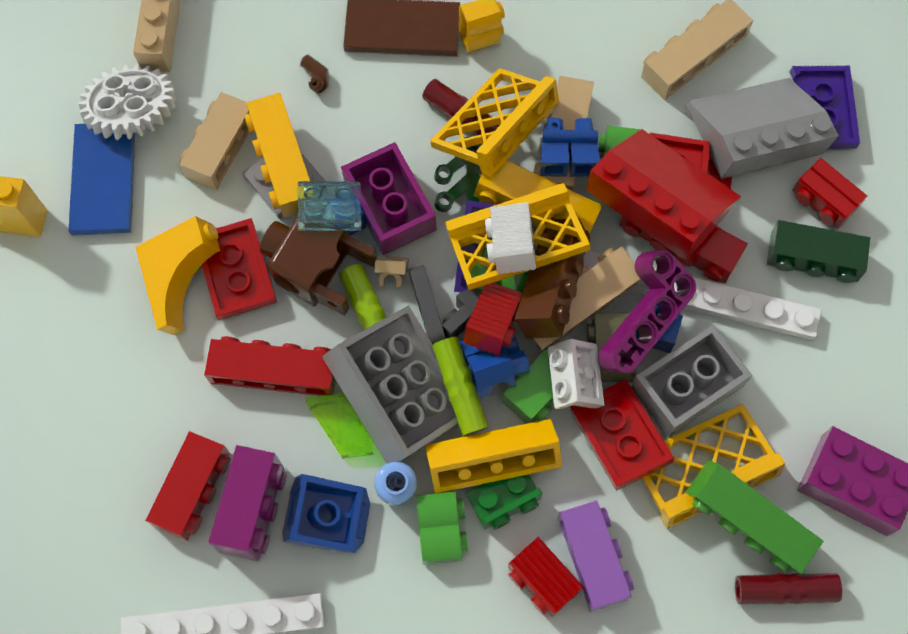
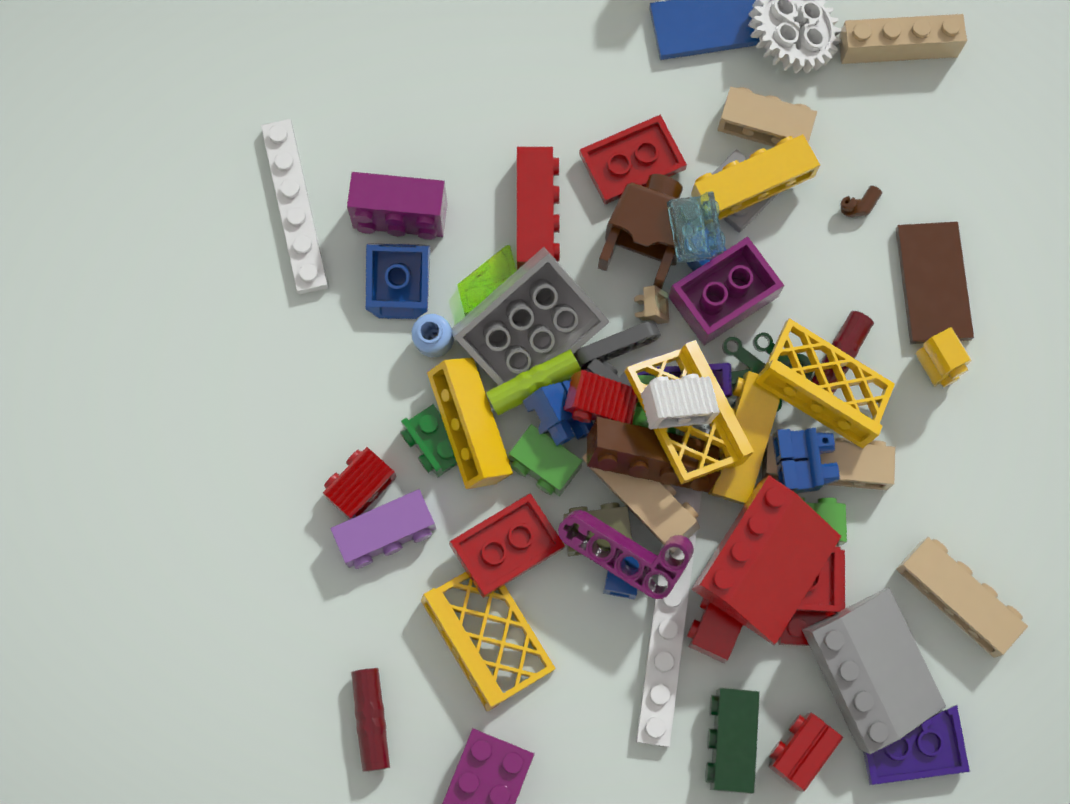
camera: 80 degrees right, 5 degrees up
yellow arch [135,216,220,335] -> none
red brick [145,431,230,541] -> none
lime axle [339,264,386,330] -> none
bright green brick [416,492,468,564] -> none
white bracket [548,339,605,409] -> none
light grey brick [631,325,752,437] -> none
bright green brick [685,460,824,574] -> none

